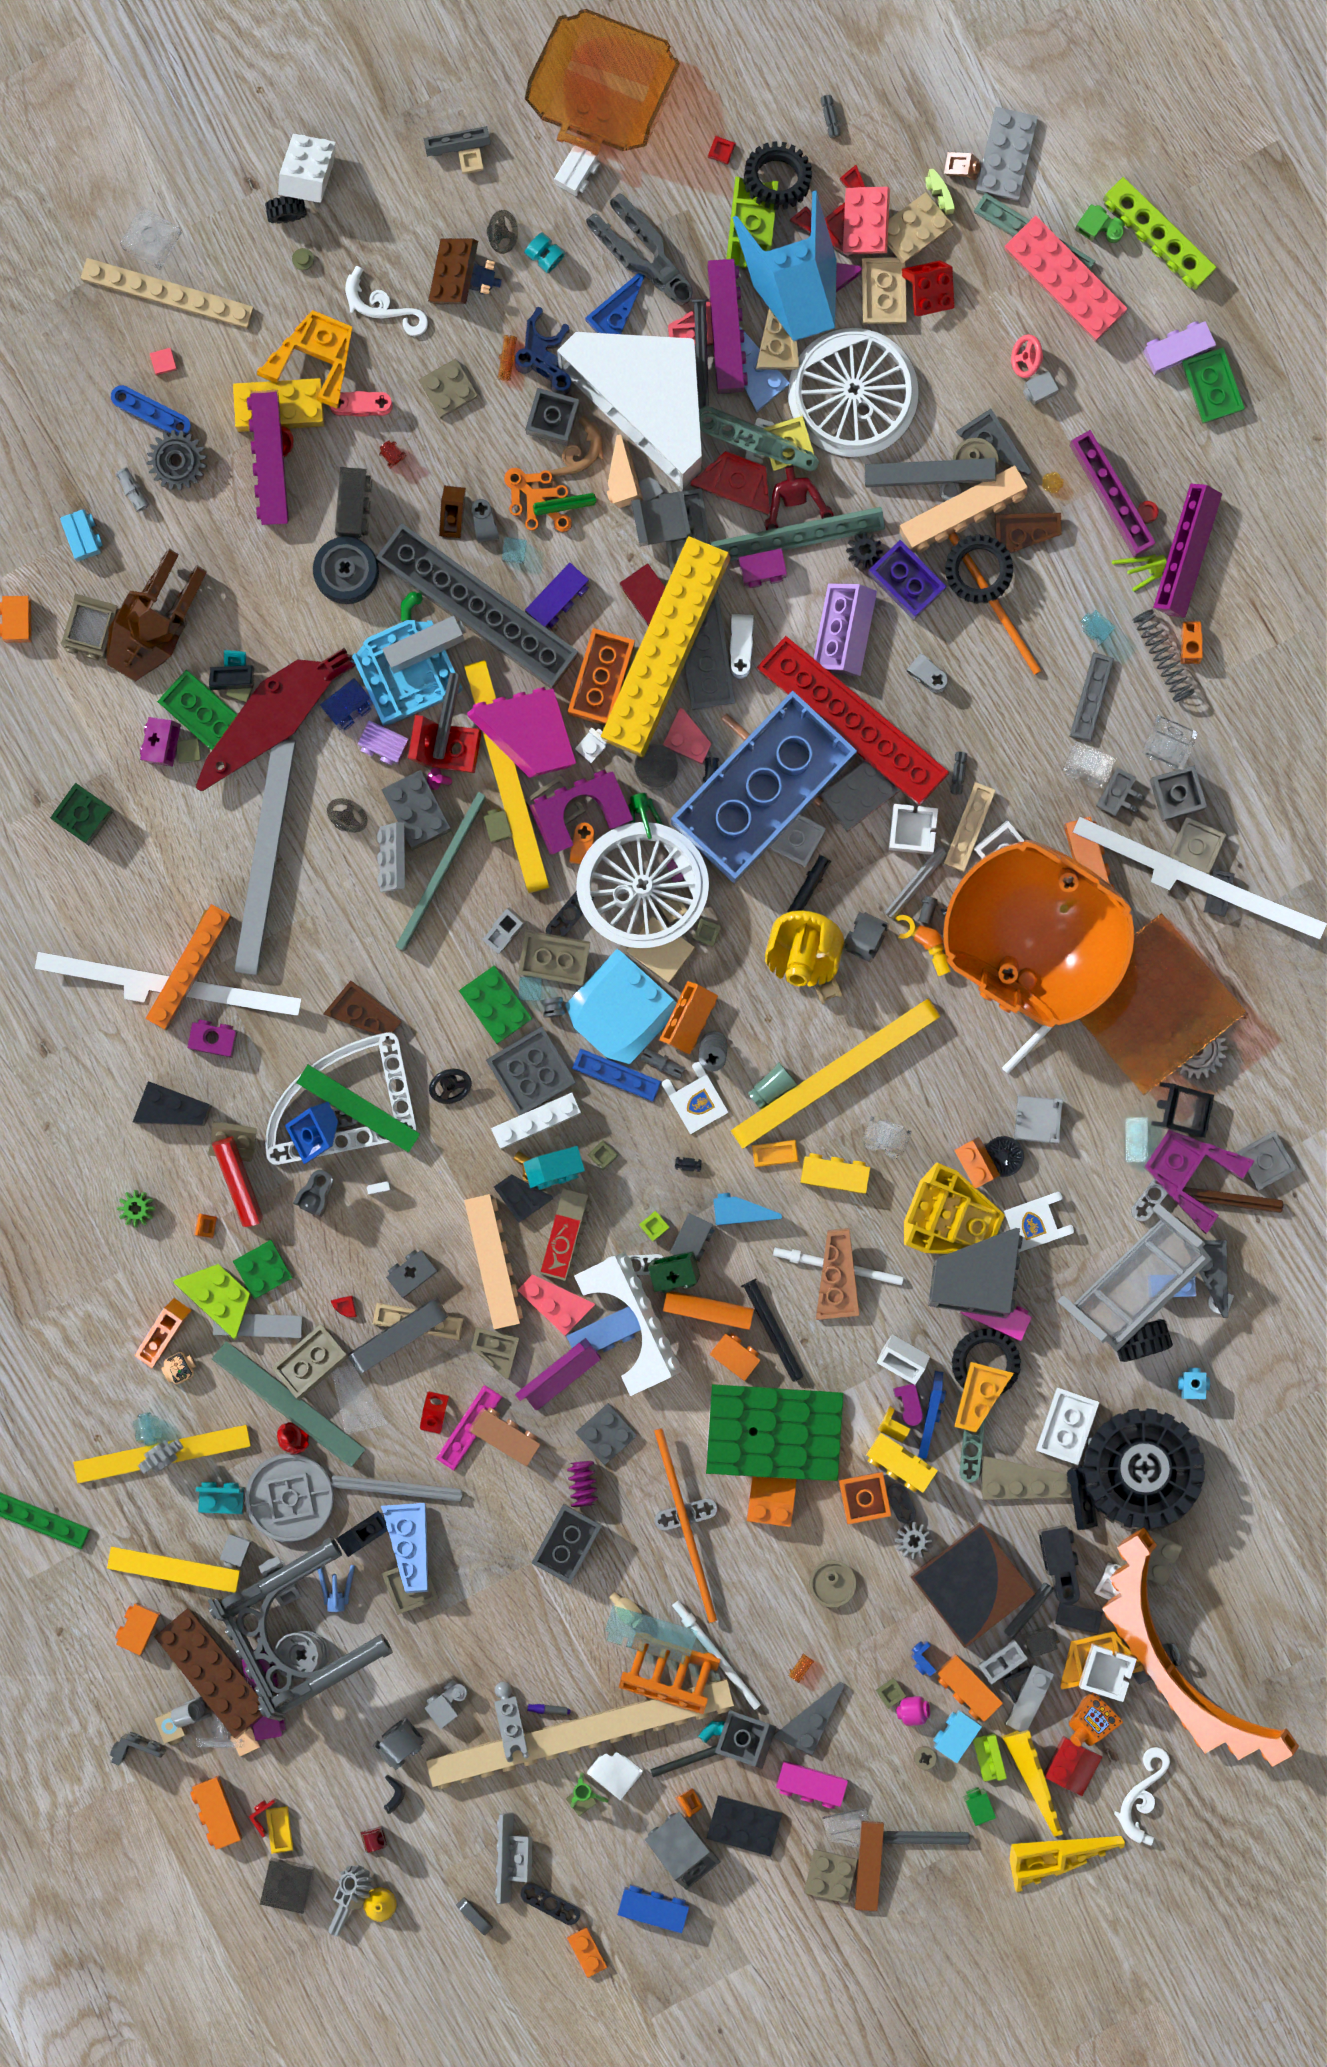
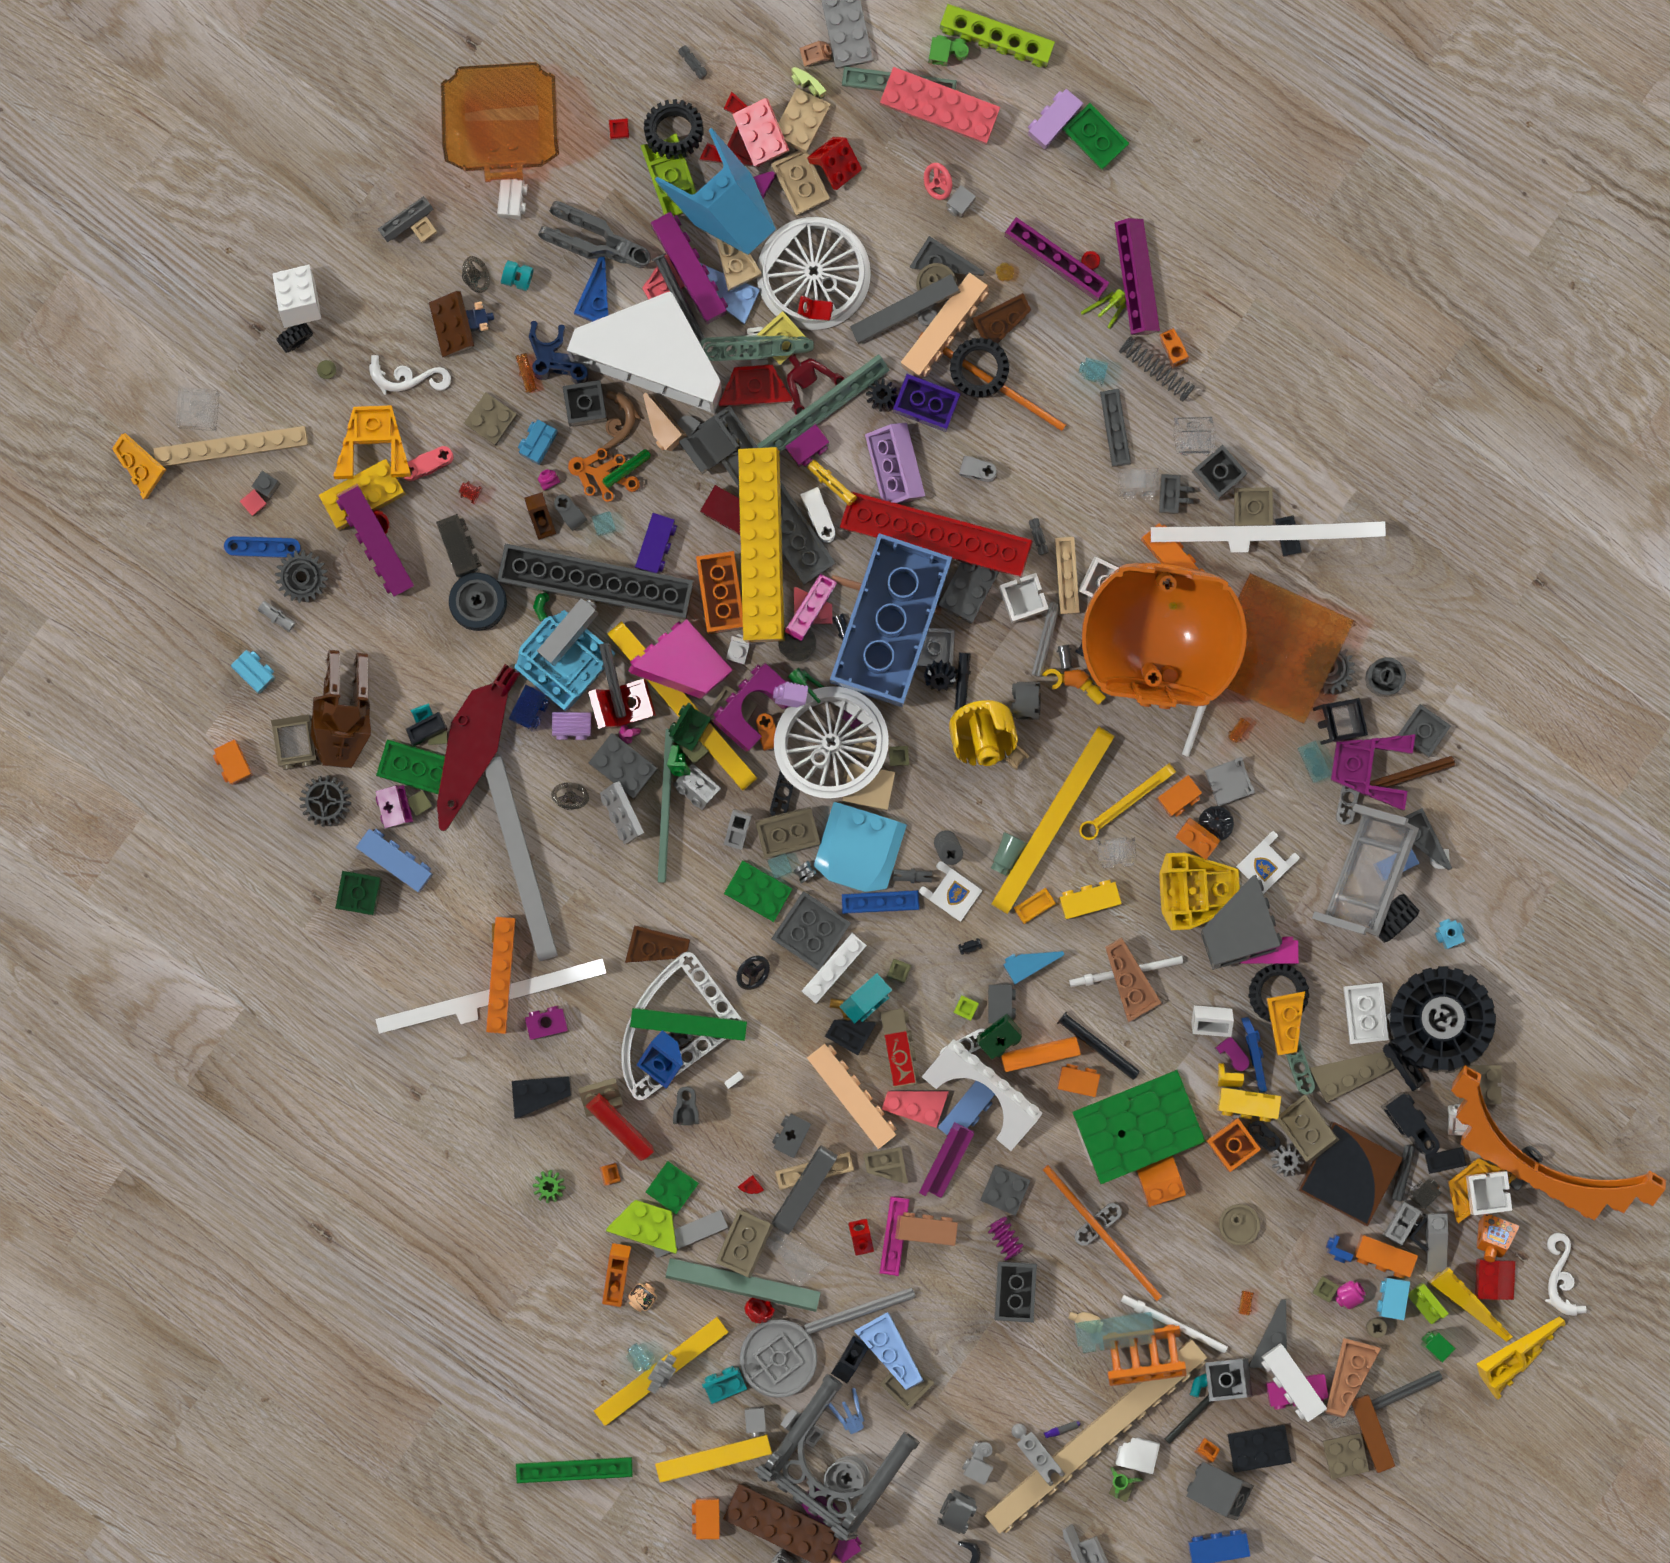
camera: 25 degrees left, 0 degrees up
orange brick [659,981,718,1055] -> none
none -> light orange wing [112,433,166,500]
none -> dark grey brick [252,471,281,499]
none -> dark grey gear [299,775,352,827]
none -> medium blue brick [356,828,433,893]
none -> dark azure brick [518,419,558,465]
none -> dark pink plate [538,469,560,491]
none -> green bracket [667,745,691,777]
none -> dark green bracket [668,702,712,752]
none -> light grey bracket [674,763,721,810]
none -> lavender brick [773,682,808,708]
none -> tile [785,574,837,641]
none -> red bracket [798,296,833,321]
none -> yellow pin [807,460,857,506]
none -> black gear [924,659,957,692]
none -> yellow piece [1079,763,1176,840]
none -> orange brick [1156,775,1202,817]
none -> clear orange pin [1227,718,1250,743]
none -> white brick [1261,1343,1327,1422]
none -> dark tan plate [1276,1094,1339,1164]
none -> nougat wing [1325,1338,1381,1418]
none -> dark grey brick [1365,657,1406,697]

